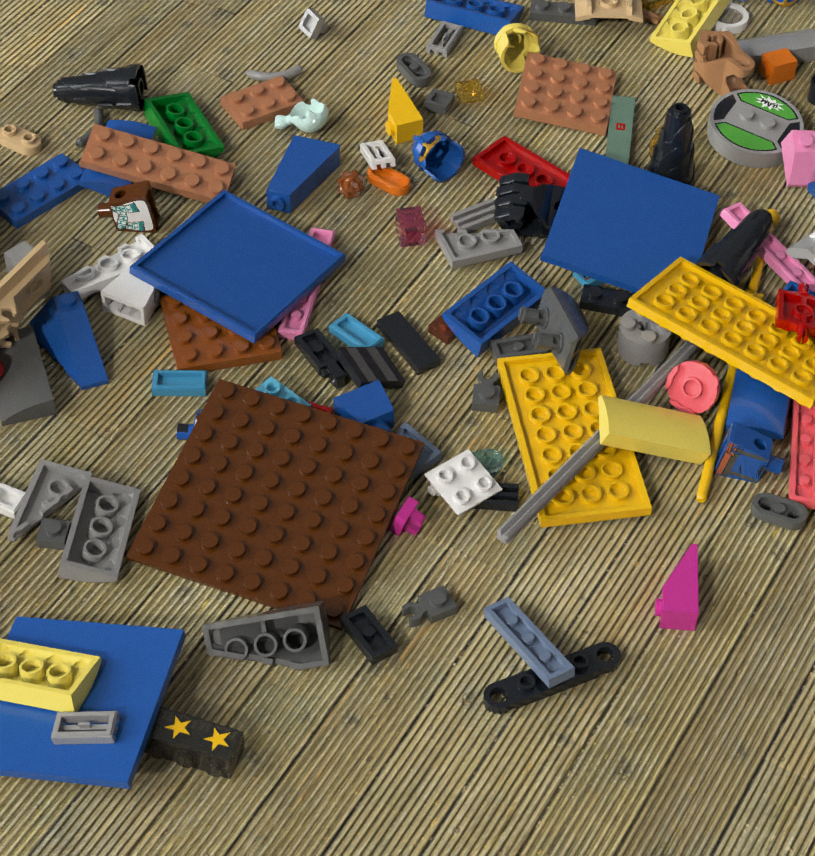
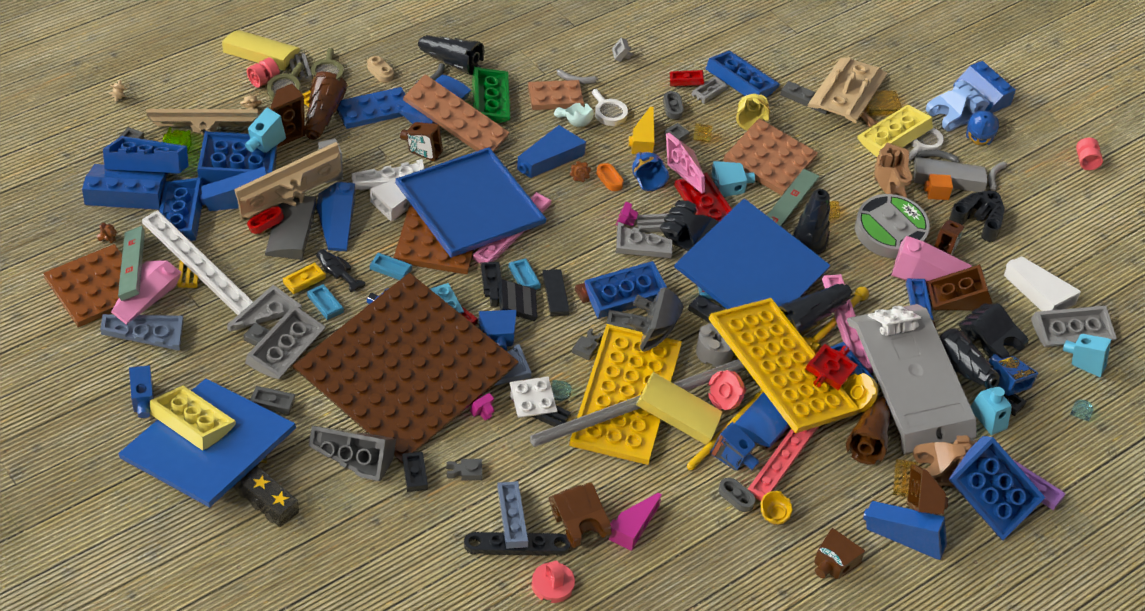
camera: 20 degrees right, 0 degrees up
light grey tile [51,711,121,745] -> none
white tile [360,140,396,170] -> none
clear pink brick [395,206,426,247] -> none
none -> dark grey plate [250,386,295,415]
none -> yellow plate [283,263,326,294]
none -> dark azure tile [307,284,344,320]
none -> black animal [316,249,366,292]
none -> coral tile [532,560,575,603]
none -> reddish brown piece [548,482,612,548]
none -> white piece [592,89,628,126]
none -> dark pink tile [616,202,638,226]
none -> bright pink wedge [666,133,705,193]
none -> red plate [669,70,704,86]
none -> medium azure torso [711,161,755,197]
none -> dark grey piece [916,150,960,163]

